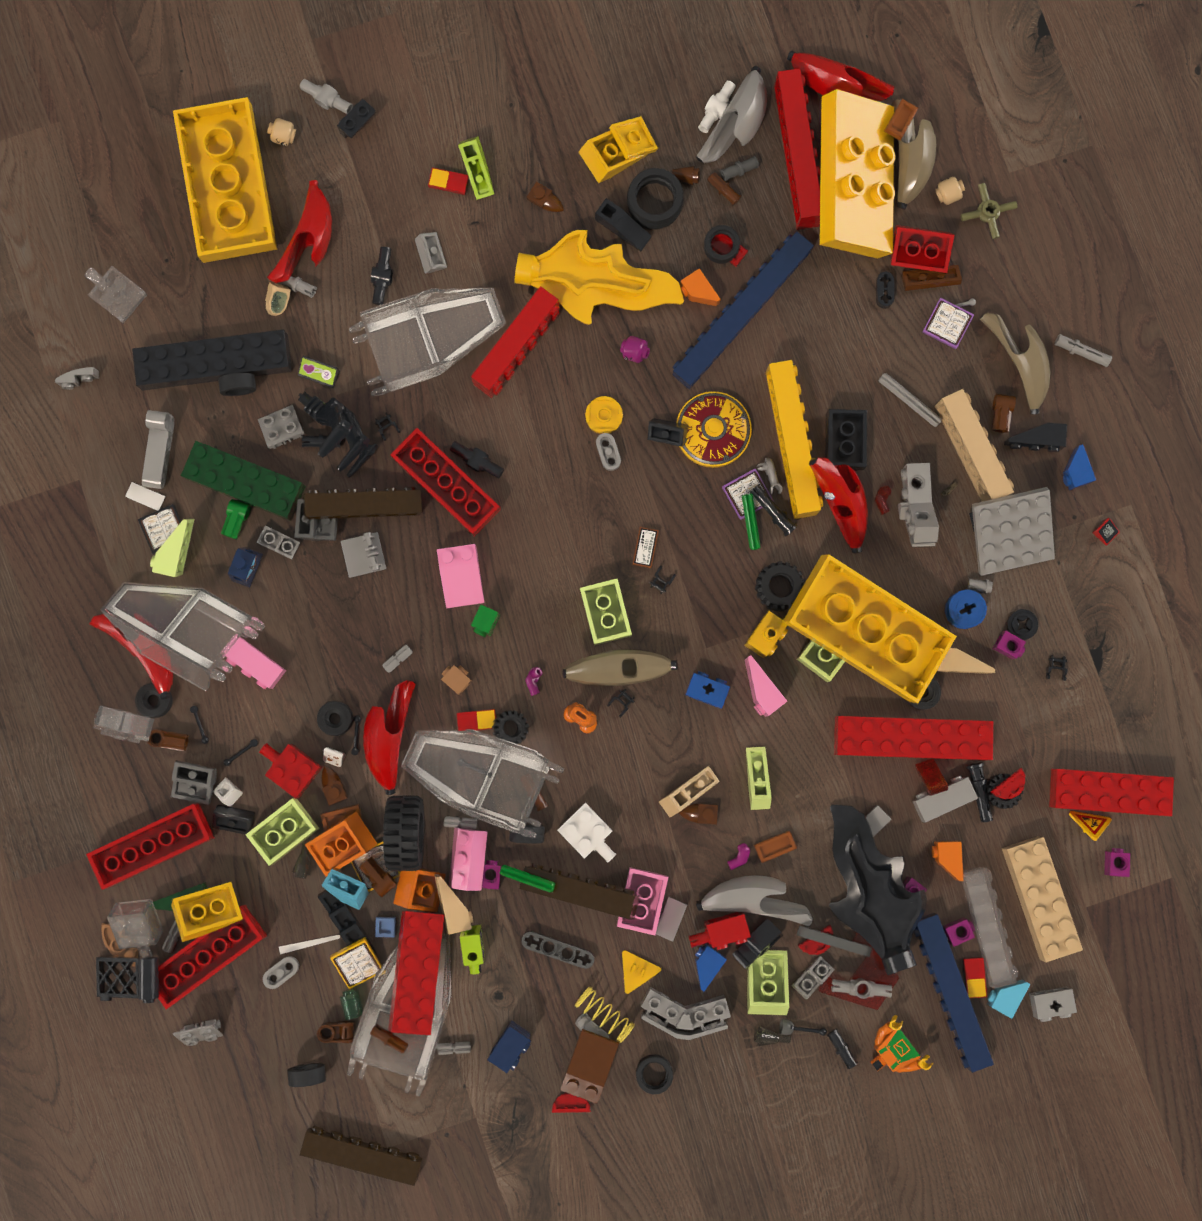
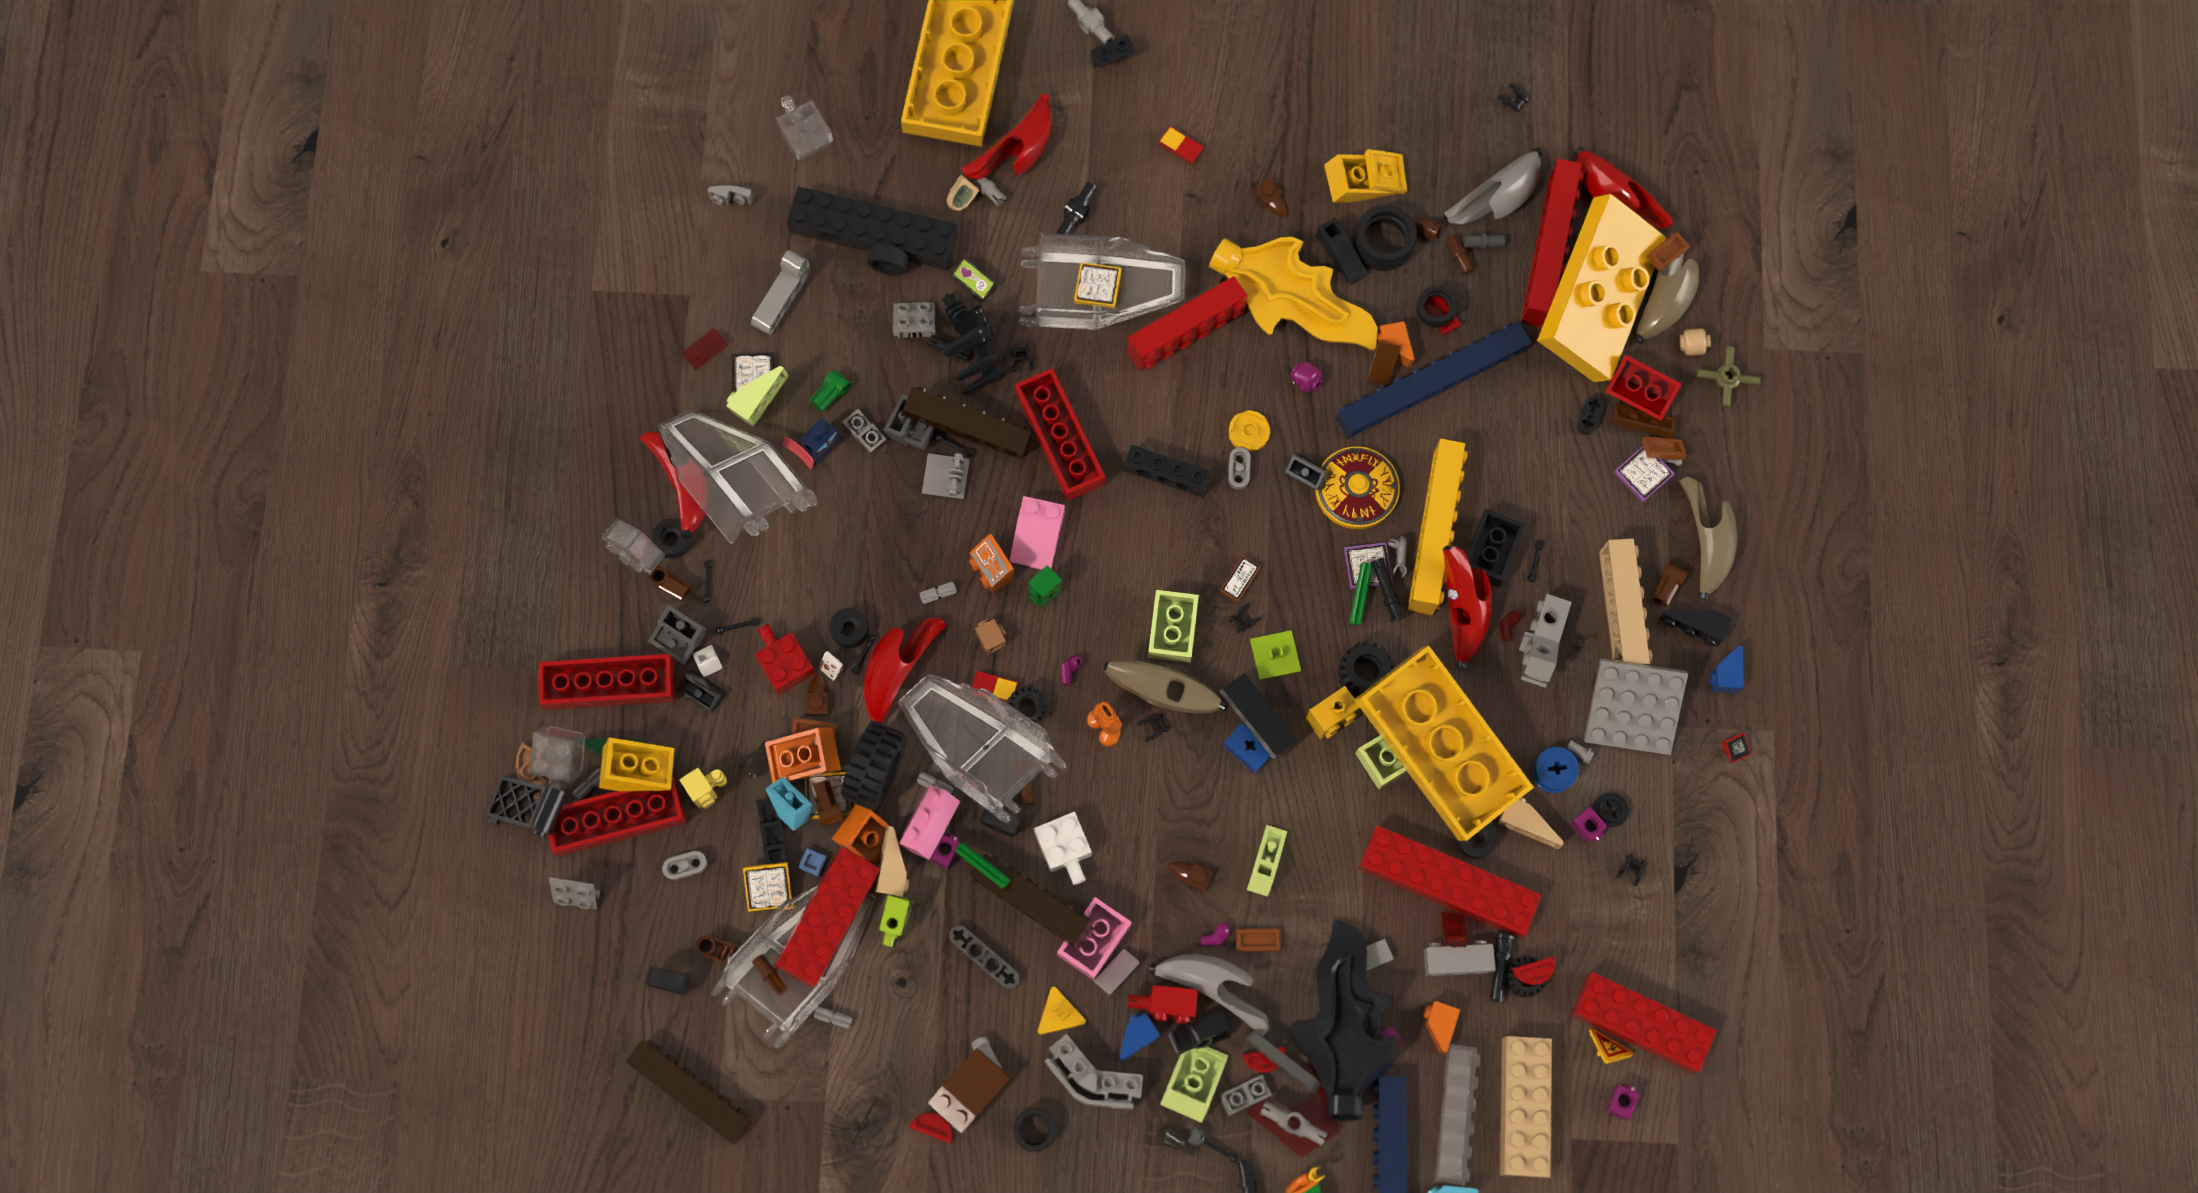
camera: 20 degrees right, 10 degrees down
white sticker [125,482,165,511] -> none
dark green brick [181,441,306,521] -> none
bright pink brick [223,636,286,690] -> none
yellowish green brick [246,798,320,866] -> none
tan head [267,118,296,146] -> none
white sticker [279,935,340,954] -> none
clear green brick [340,988,364,1020] -> none
light grey slope [415,232,447,274] -> none
black pin [450,441,504,478] -> none
lime slope [458,136,494,200] -> none
dark blue brick [487,1020,532,1073] -> none
light yellow piece [575,986,635,1043] -> none
tan slope [659,766,720,817] -> none
white pin [698,80,736,133] -> none
bright pink slope [745,655,787,717] -> none
light grey axle [879,373,942,427] -> none
magenta brick [943,917,975,947] -> none
red tile [963,957,987,999] -> none
light grey pin [1054,334,1112,367] -> none
none -> light yellow brick [680,768,727,809]
none -> clear red plate [681,328,728,371]
none -> coral sticker [782,436,814,469]
none -> black hinge [934,433,974,458]
none -> orange slope [969,534,1014,593]
none -> tile [1074,262,1122,309]
none -> black brick [1124,445,1211,498]
none -> black slope [1219,673,1299,759]
none -> lime piece [1250,630,1301,680]
none -> reddish brown slope [1367,339,1401,385]
none -> black piece [1497,83,1528,112]
none -> black hinge [1527,541,1544,582]
none -> dark orange tile [1642,437,1687,460]

